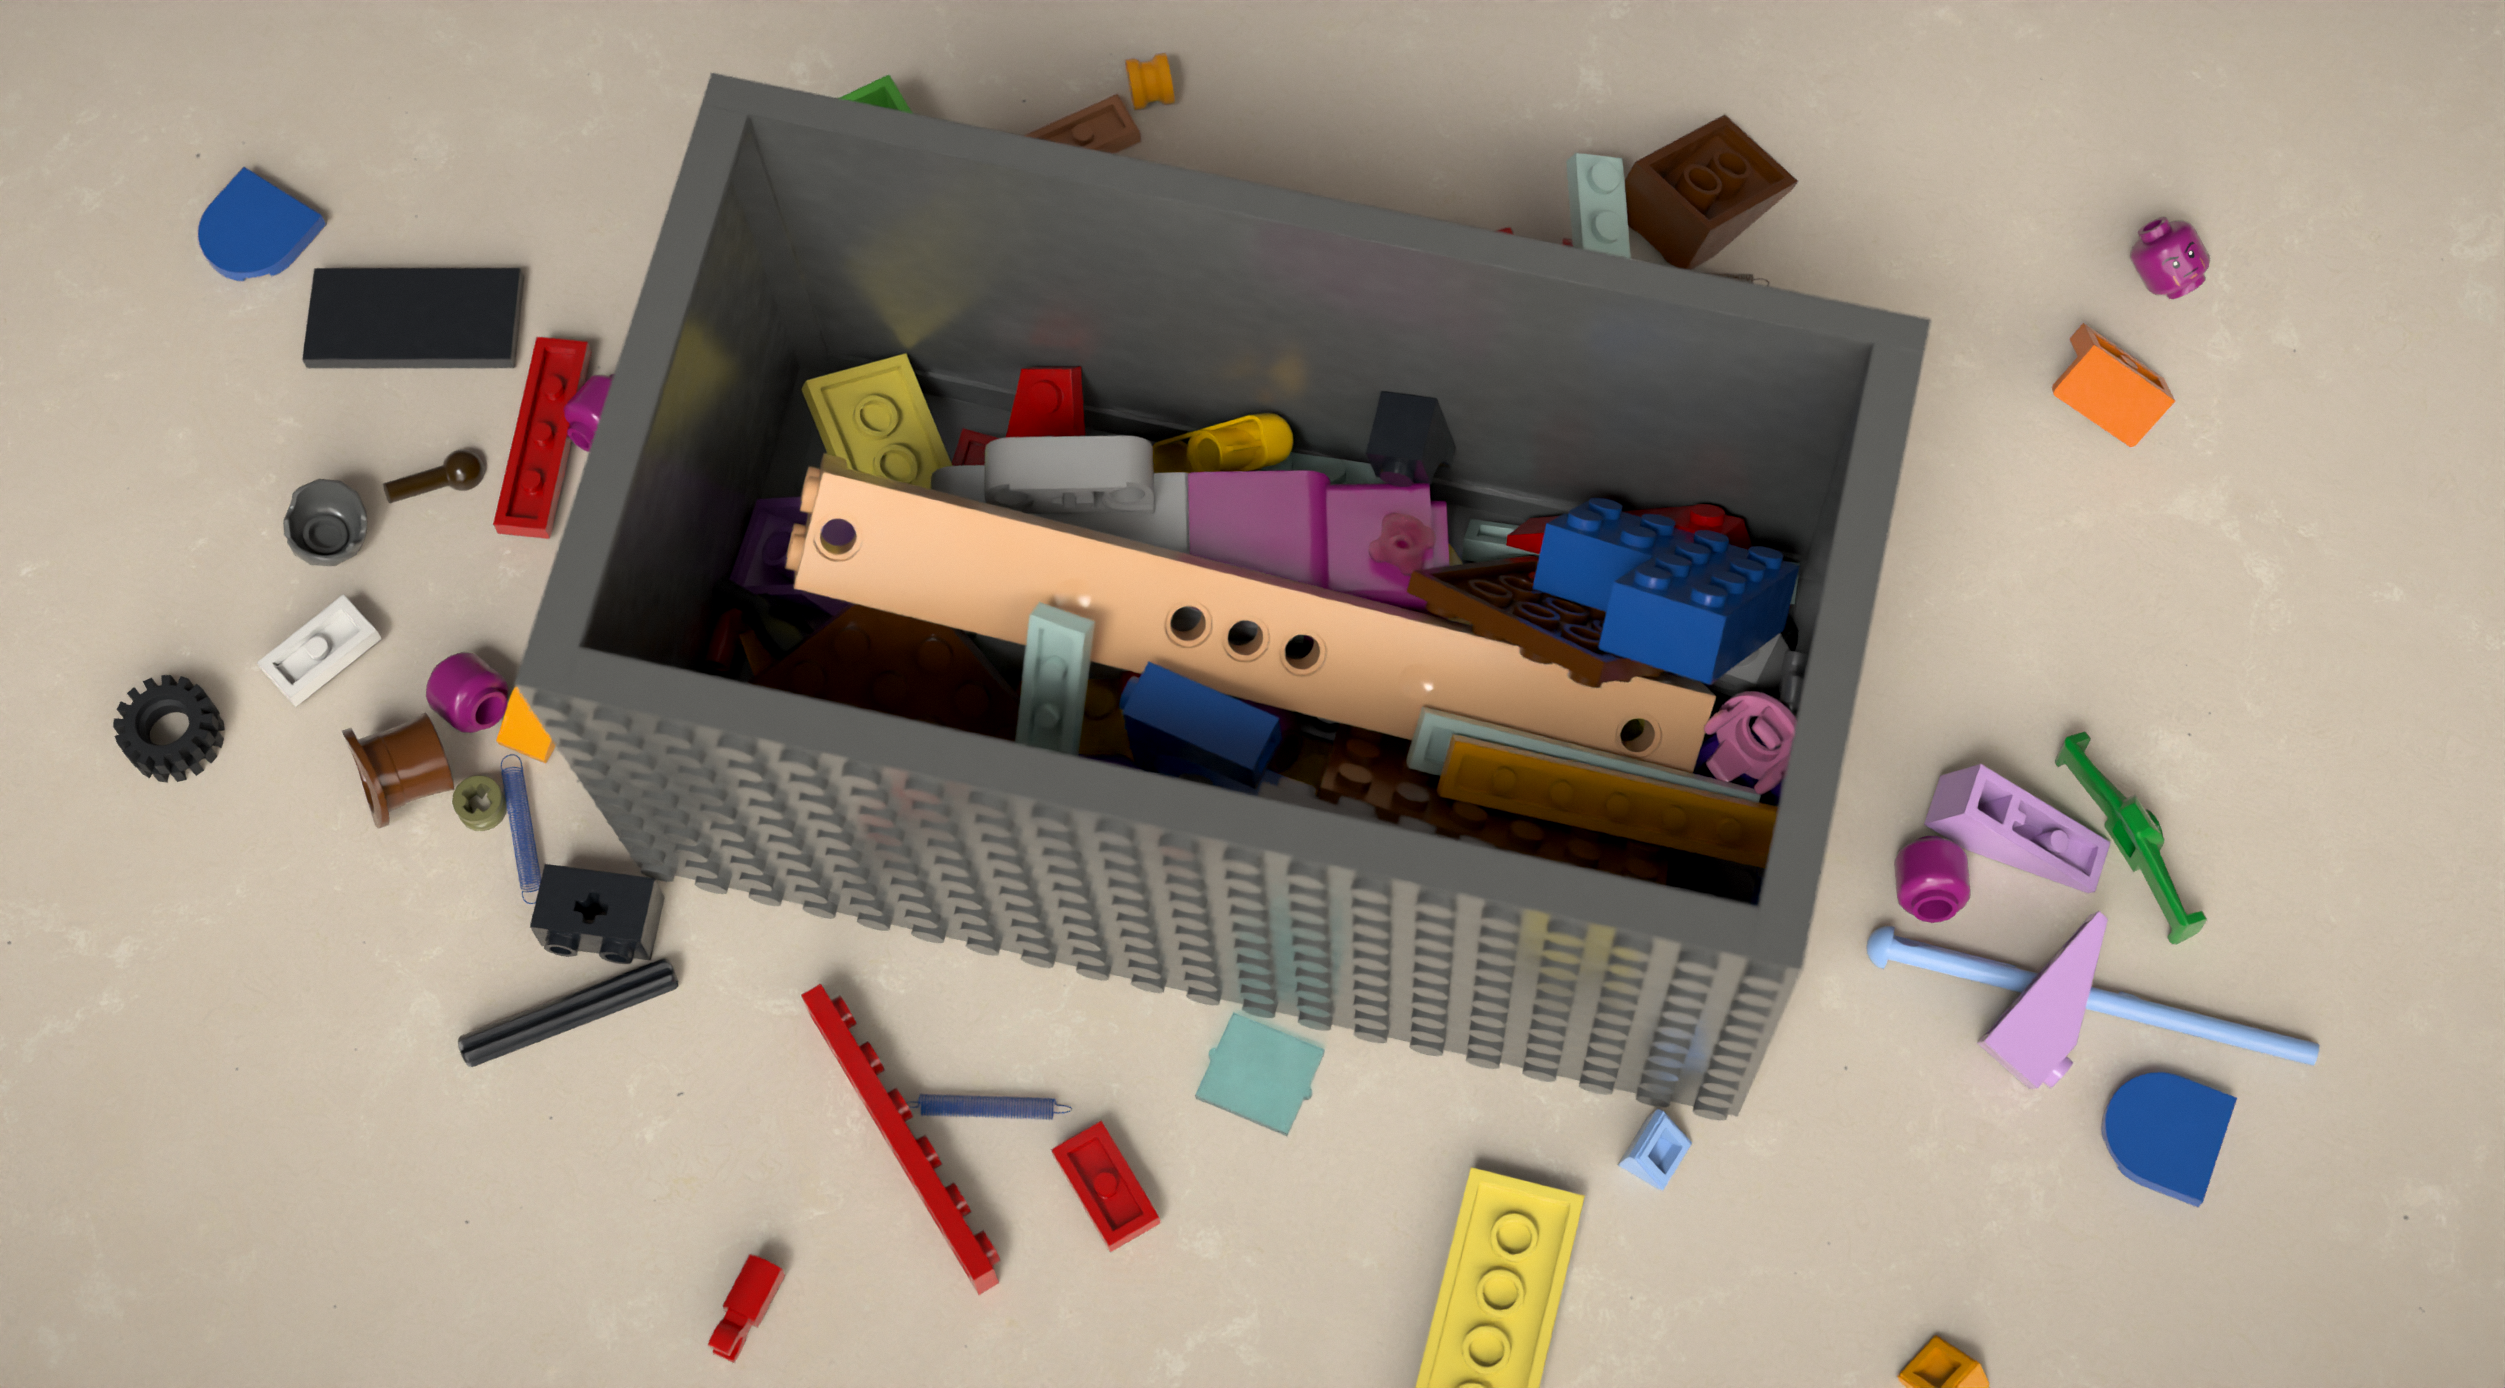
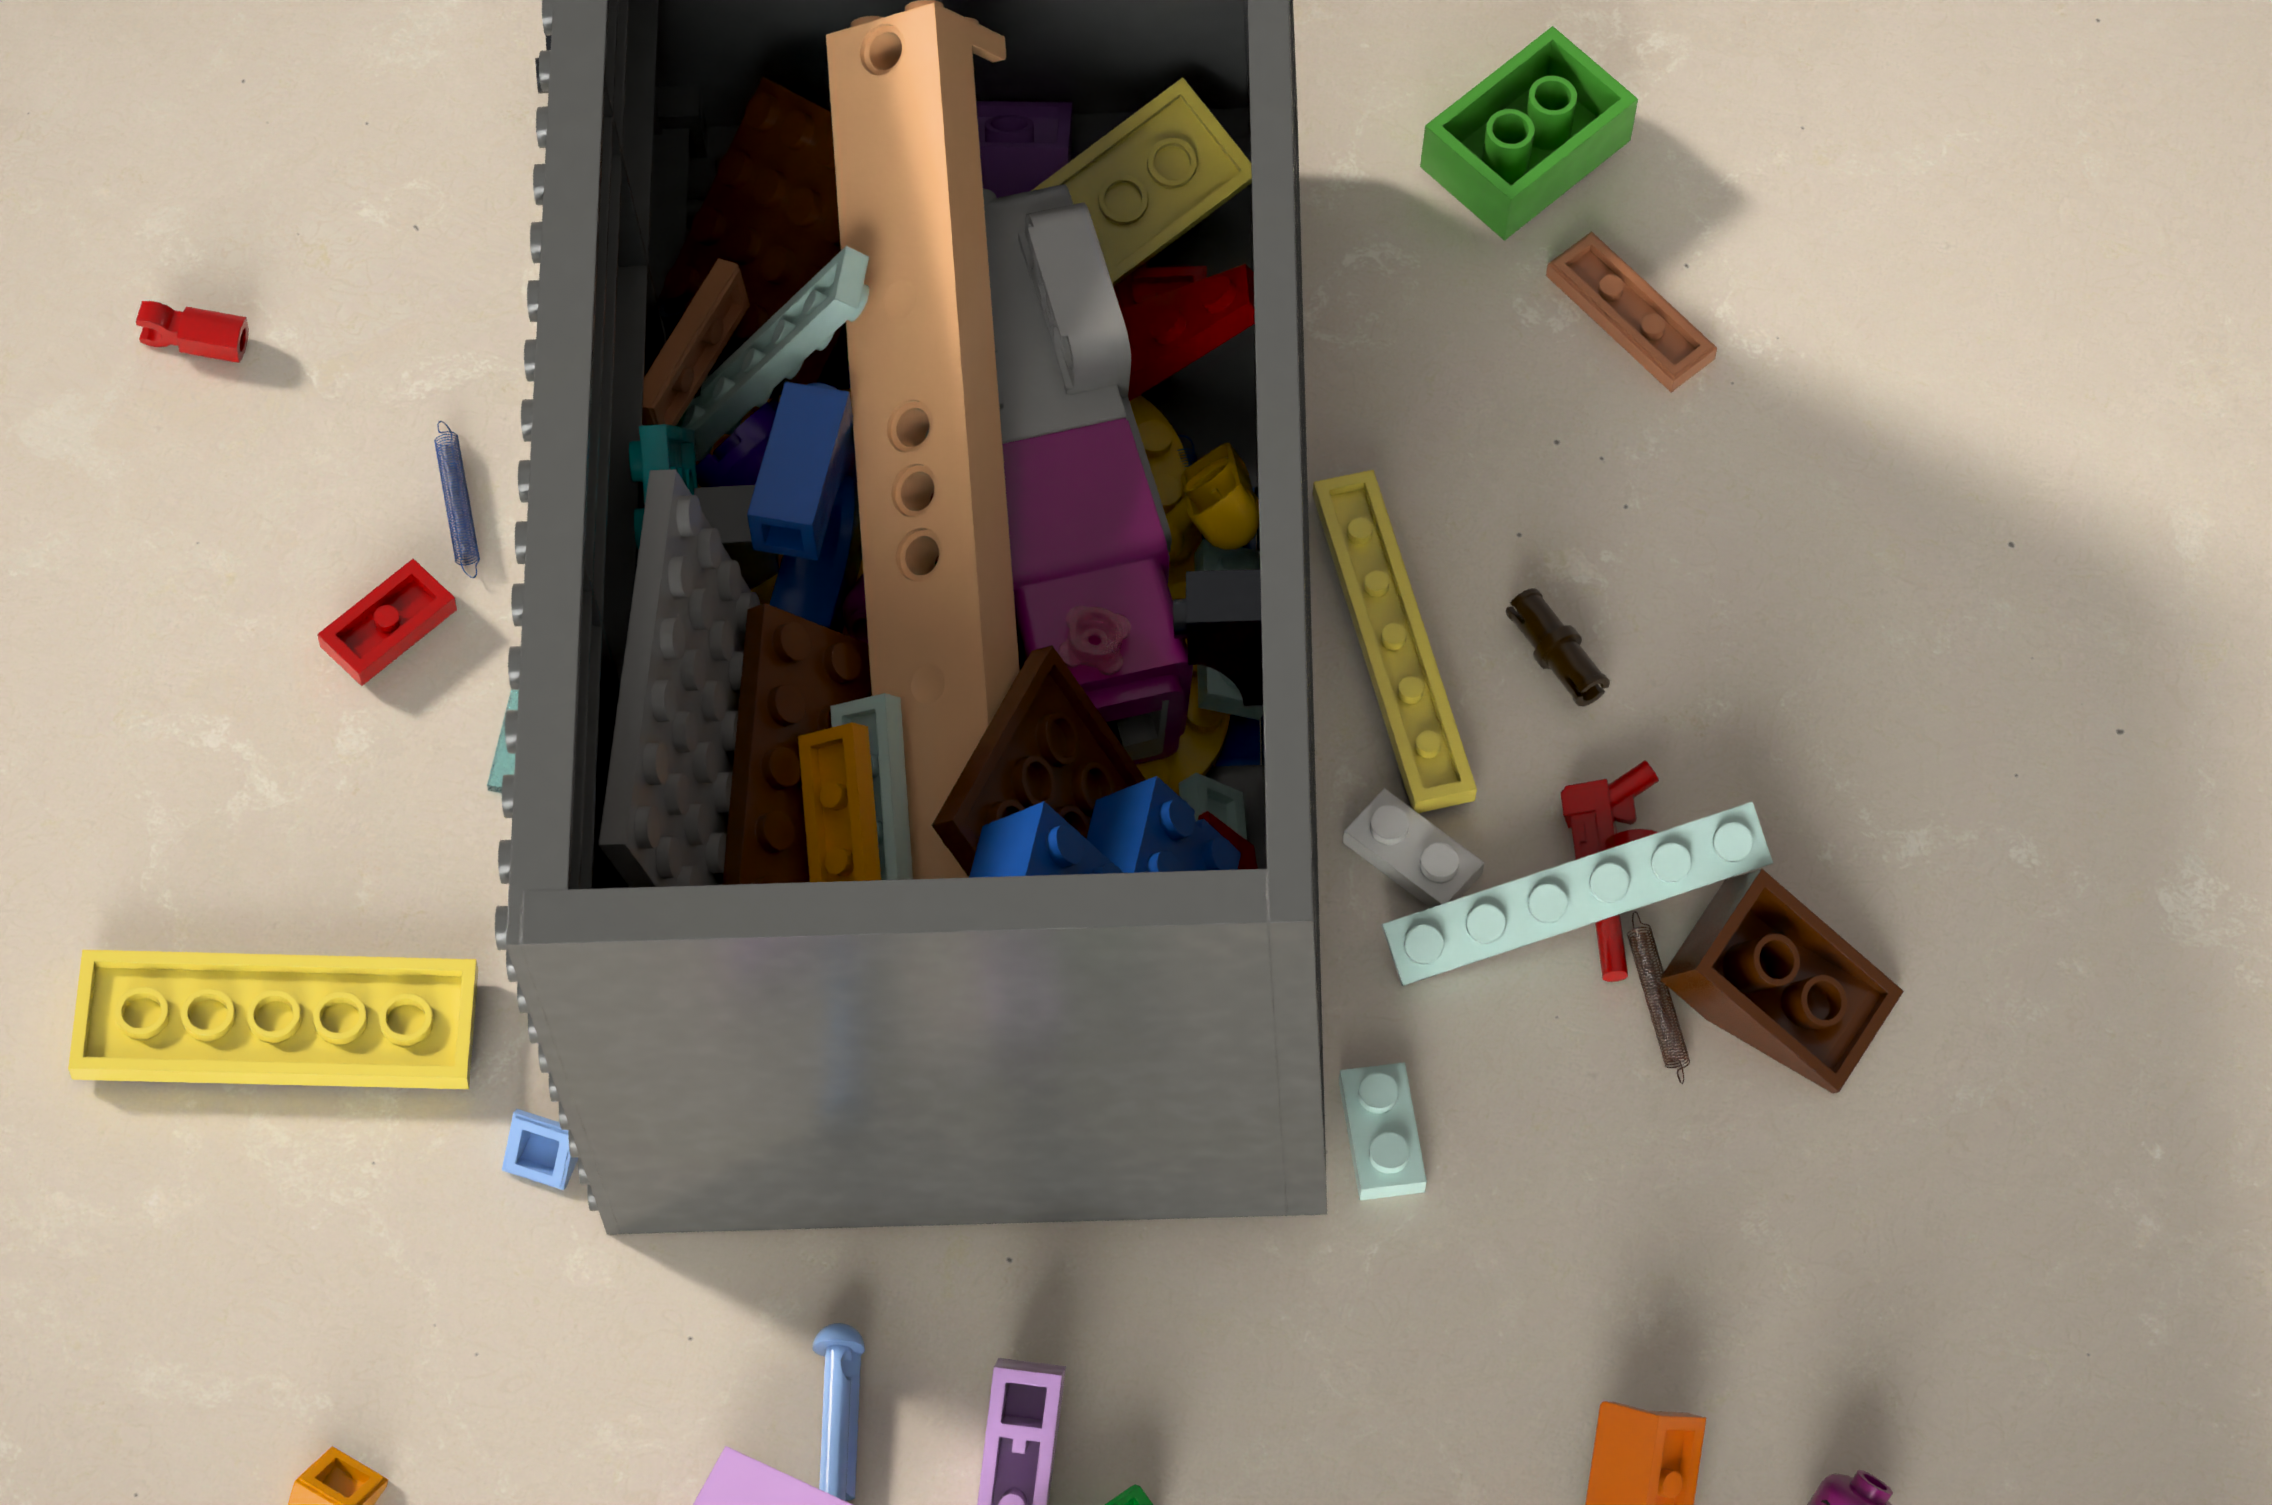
camera: 70 degrees right, 5 degrees down
black axle [458,958,678,1067] -> none
red plate [801,983,1001,1295] -> none
light orange wheel [1125,53,1175,111] -> none
magenta head [1894,836,1971,923] -> none

